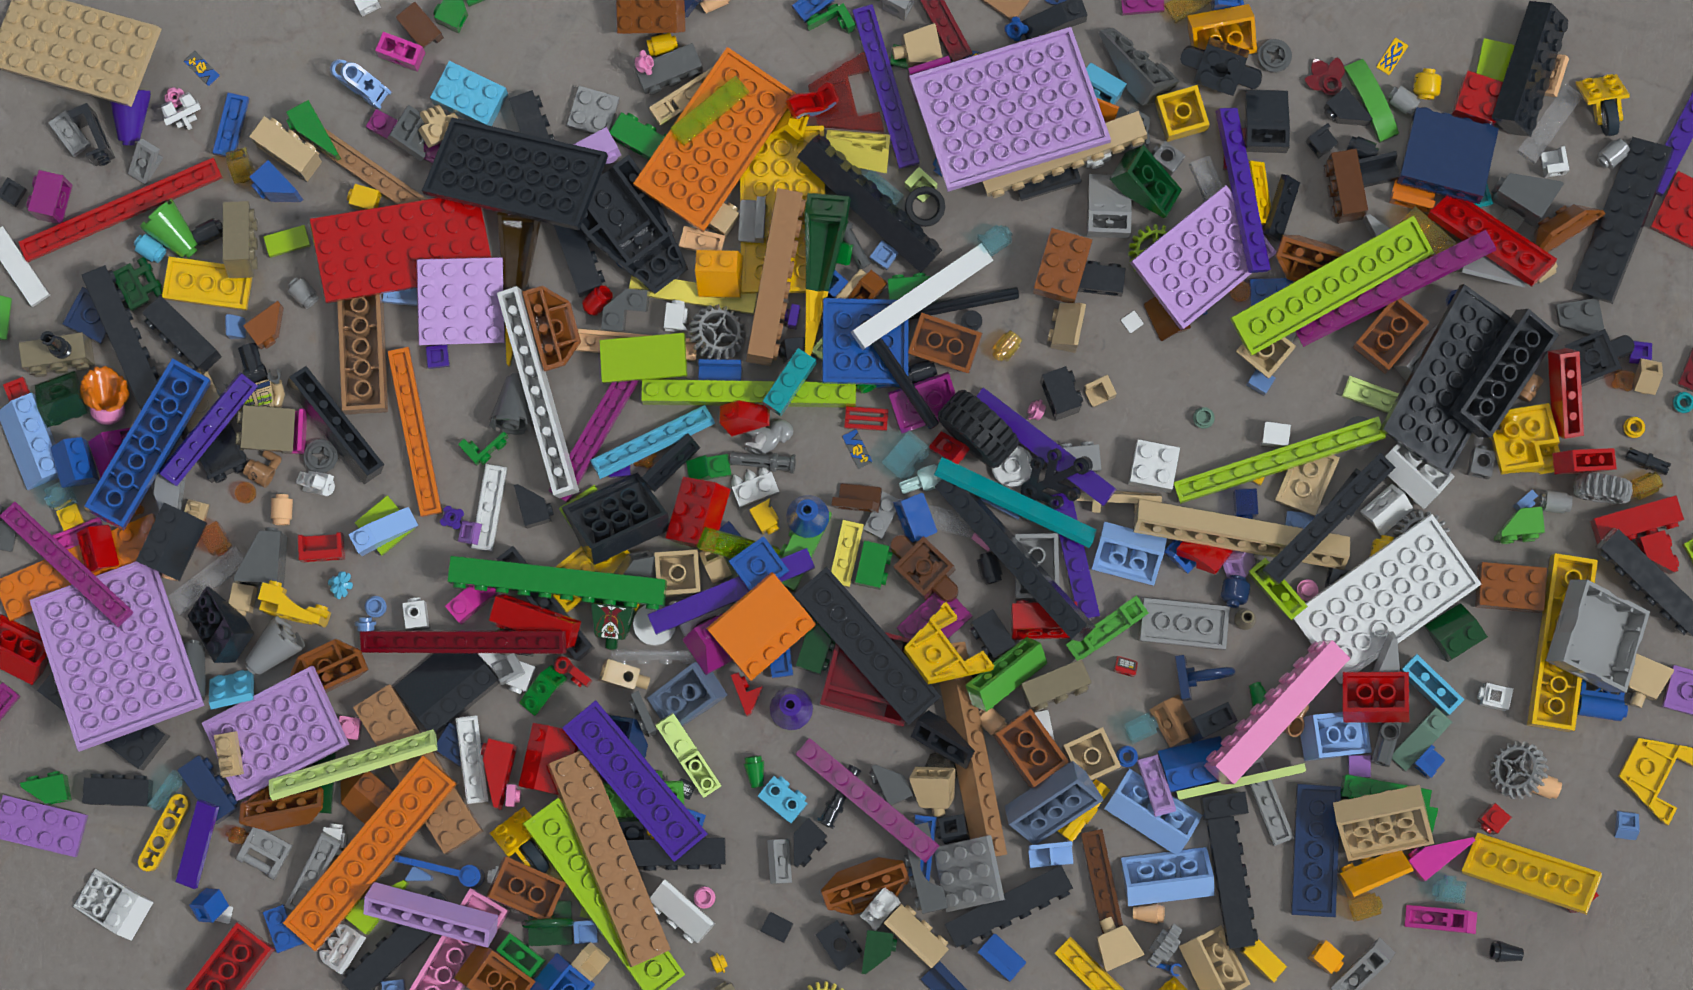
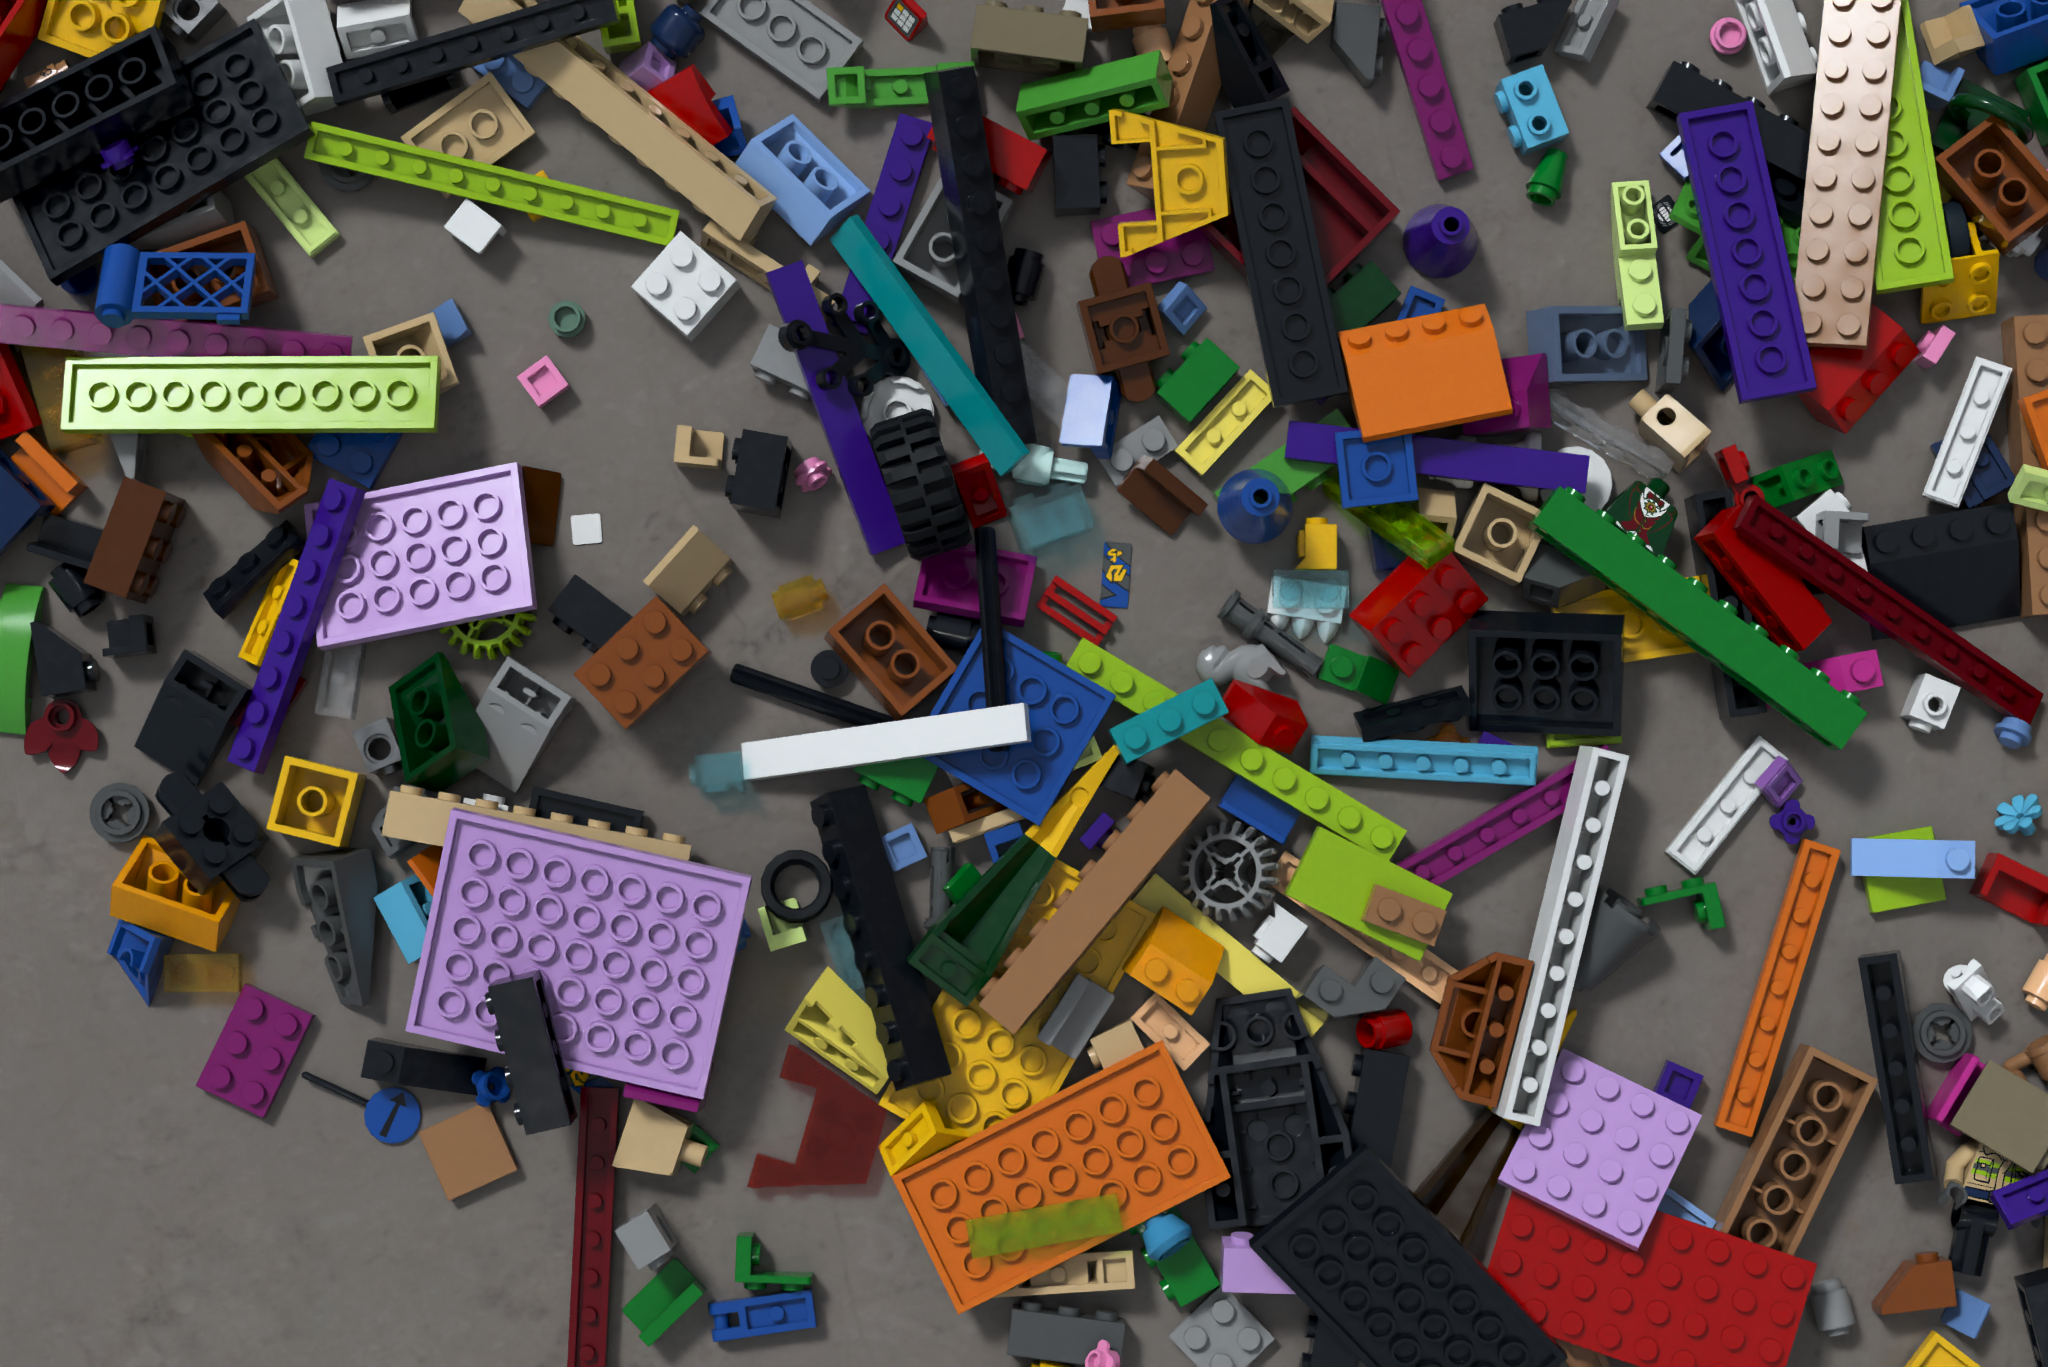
camera: 150 degrees left, 5 degrees up
medium blue plate [365,596,387,618] -> none
red slope [481,738,518,810] -> none
black slope [514,484,554,529] -> none
red slope [731,672,763,717] -> none
red animal [785,82,839,119] -> none
black pin [817,764,861,829] -> none
dark purple plate [852,4,919,169] -> none
clear orange plate [1229,281,1251,302] -> none
clear blue brick [1233,488,1259,519] -> none
none -> blue piece [95,243,257,328]
none -> dark purple plate [100,138,139,171]
none -> black brick [485,969,577,1135]
none -> bright pink plate [517,355,570,409]
none -> dark azure cone [1142,1212,1192,1261]
none -> medium blue plate [1157,281,1207,335]
none -> clear light blue plate [1272,570,1349,609]
none -> medium nougat plate [1361,884,1447,947]

